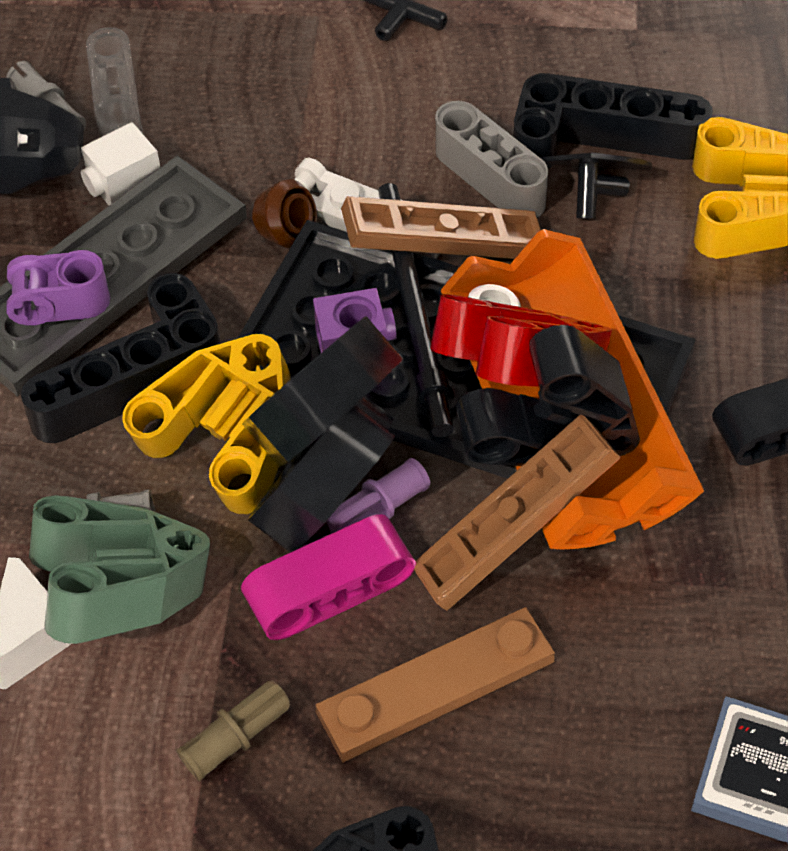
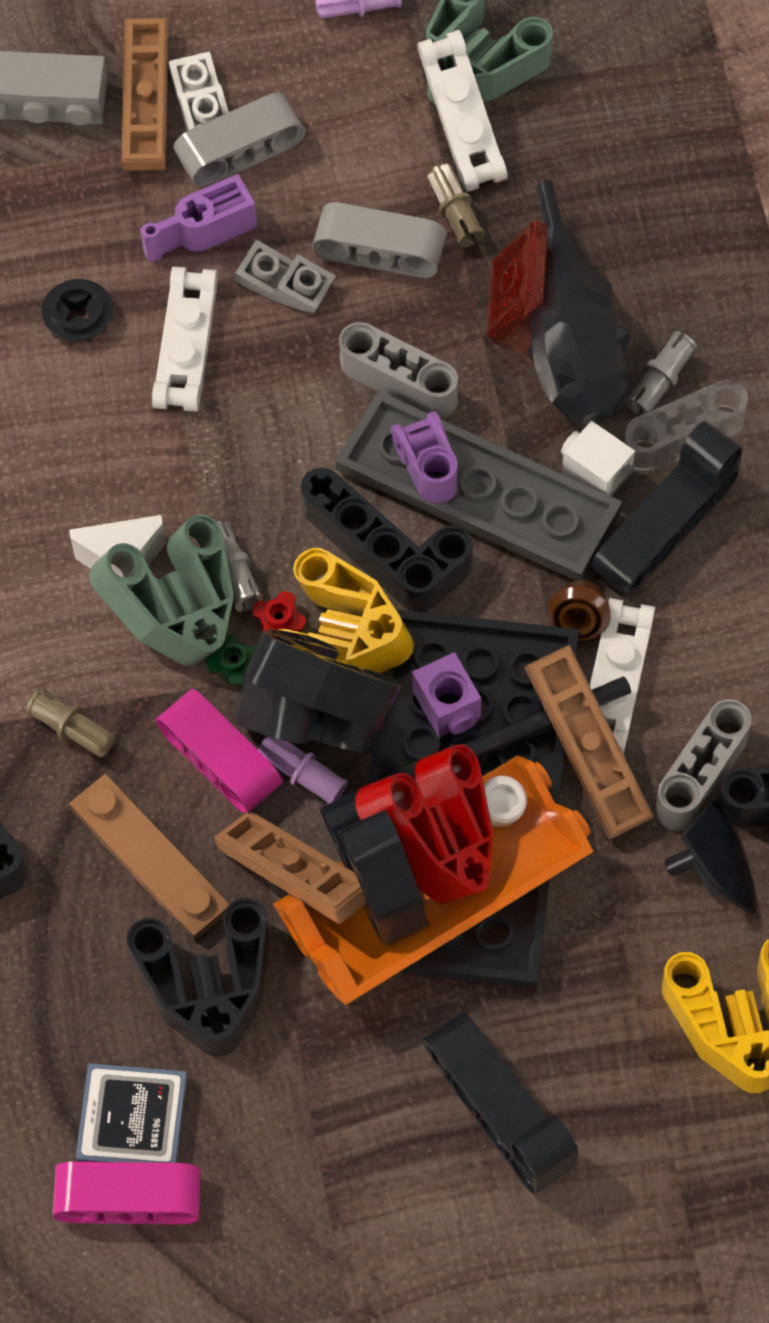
camera: 75 degrees right, 10 degrees up
none -> black connector [127,898,269,1057]
none -> dark green plate [206,634,256,686]
none -> red plate [252,591,306,633]
none -> black beam [590,421,743,597]

